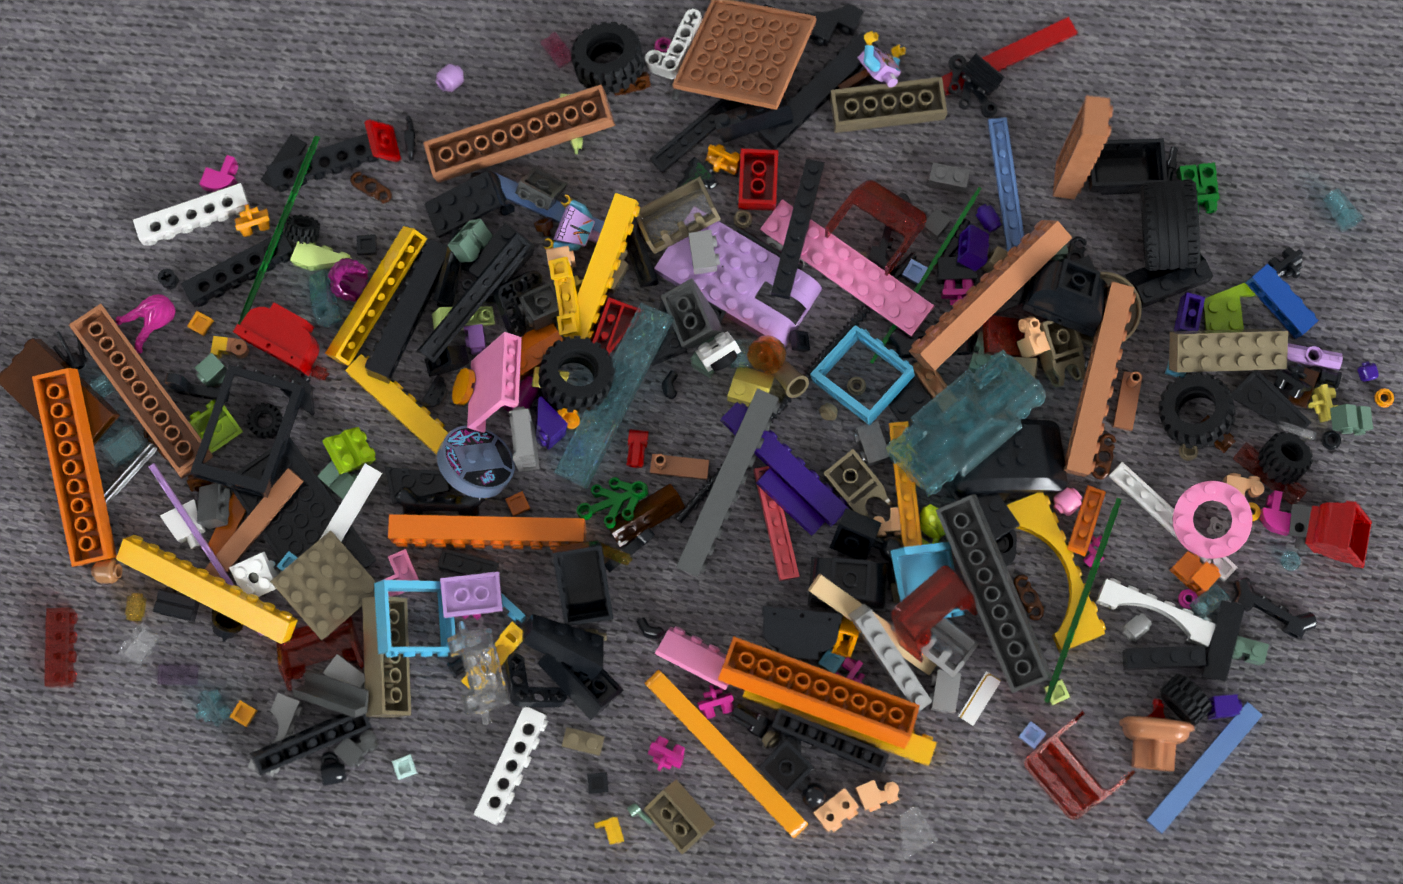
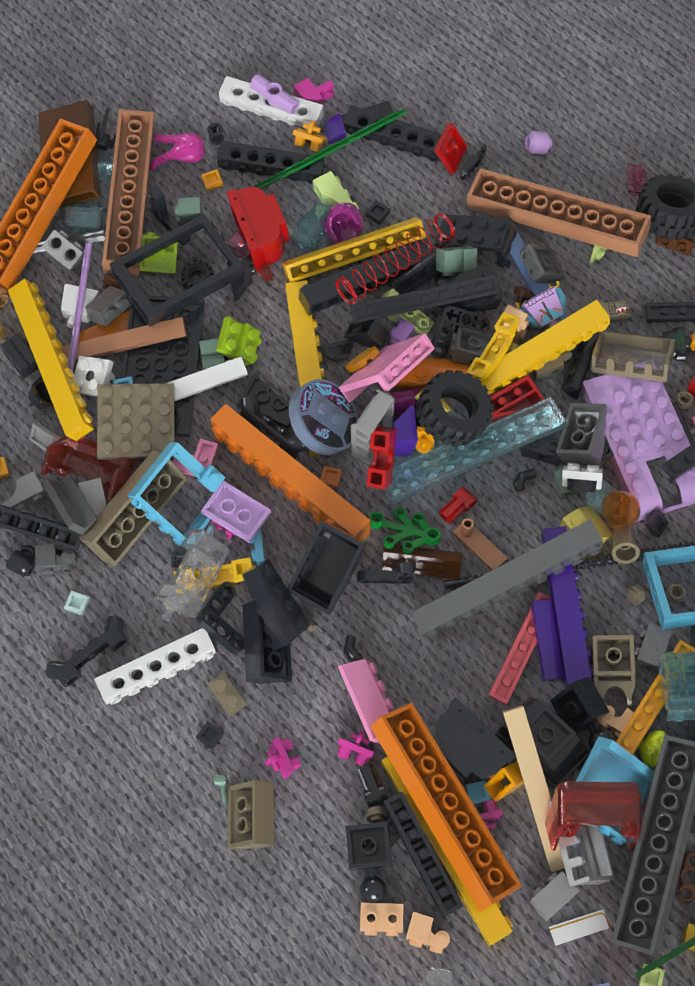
camera: 40 degrees right, 10 degrees down
leg [210,336,249,359] -> none
black tyre [285,215,320,244] -> none
reddish brown piece [350,172,392,204] -> none
black plate [438,548,499,575] -> none
yellow tile [594,817,624,845] -> none
clear yellow axle [598,541,632,565] -> none
light orange beam [644,669,808,838] -> none
light grey brick [689,230,720,275] -> none
light grey brick [848,604,932,712] -> none
none -> light grey tile [29,422,60,455]
none -> light grey brick [41,230,84,270]
none -> black plate [46,616,129,687]
none -> medium azure plate [198,465,226,493]
none -> clear pink leg [225,231,251,259]
none -> lavender piece [250,75,300,115]
none -> dark purple slope [323,113,346,144]
none -> red piece [336,213,455,305]
none -> red arch [366,426,397,490]
none -> dark tan leg [599,301,631,322]

